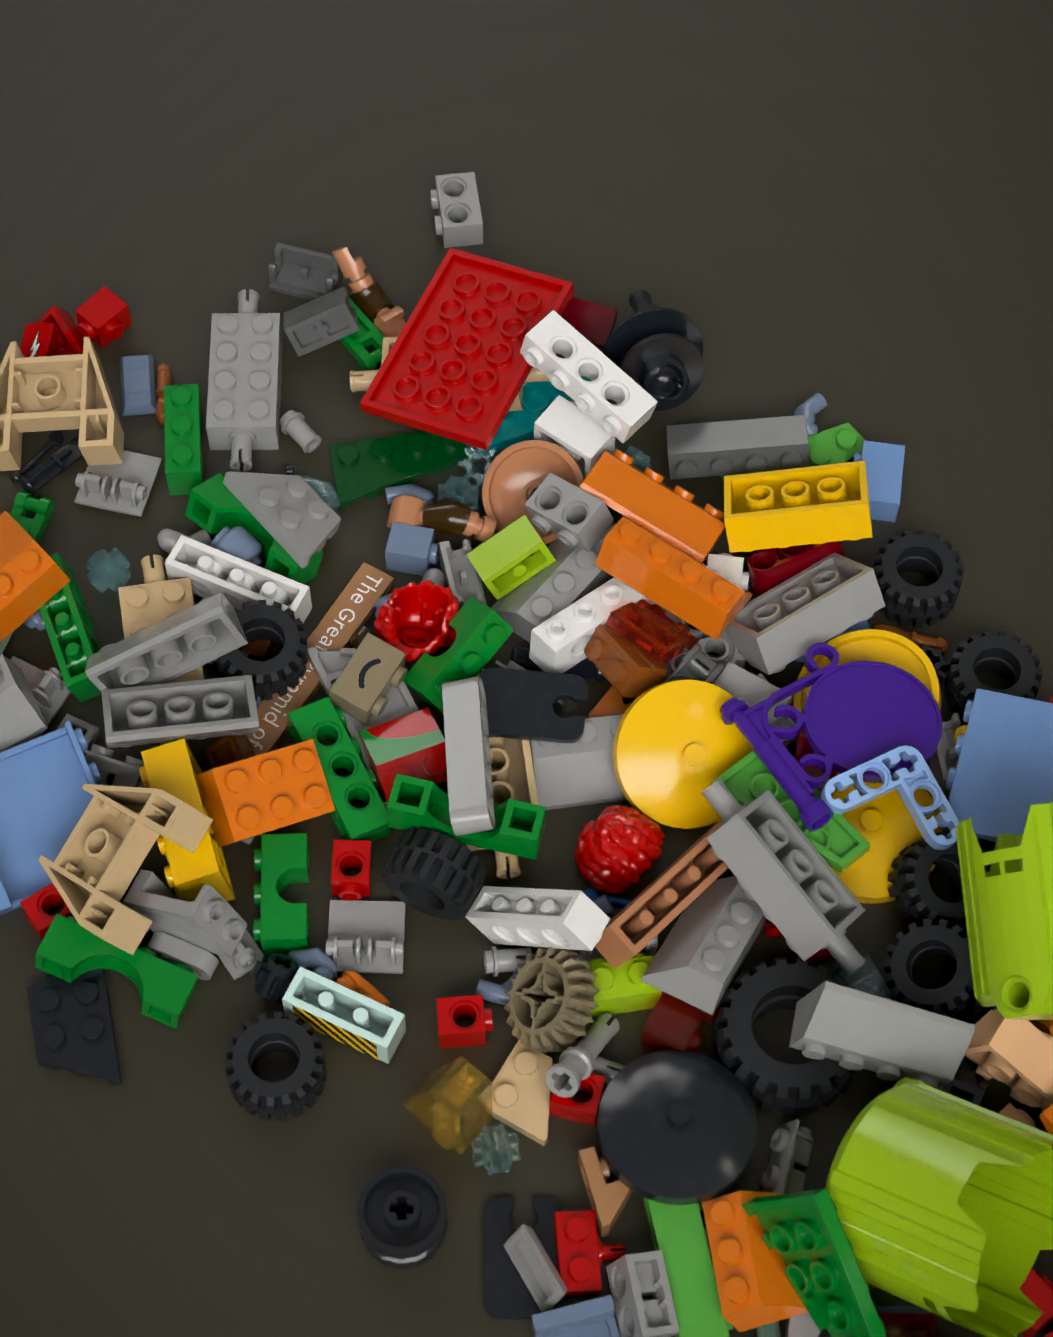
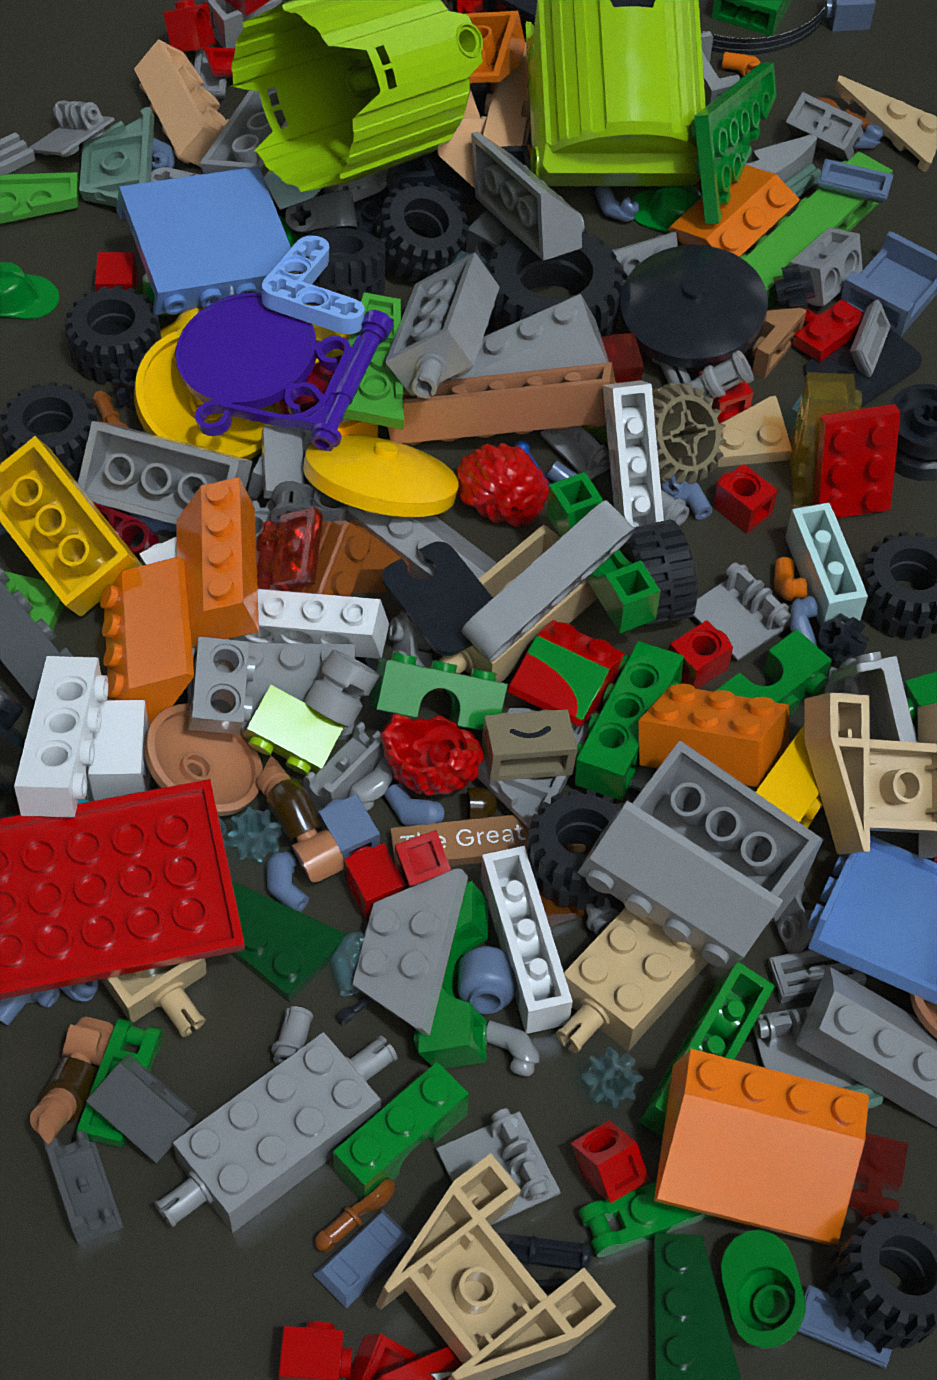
camera: 130 degrees left, 5 degrees down
none -> light grey wheel [304,649,380,727]
none -> red brick [344,843,406,921]
none -> red brick [395,830,451,888]
none -> red brick [570,1120,650,1203]
none -> black gear [774,264,816,309]
none -> red plate [813,404,901,519]

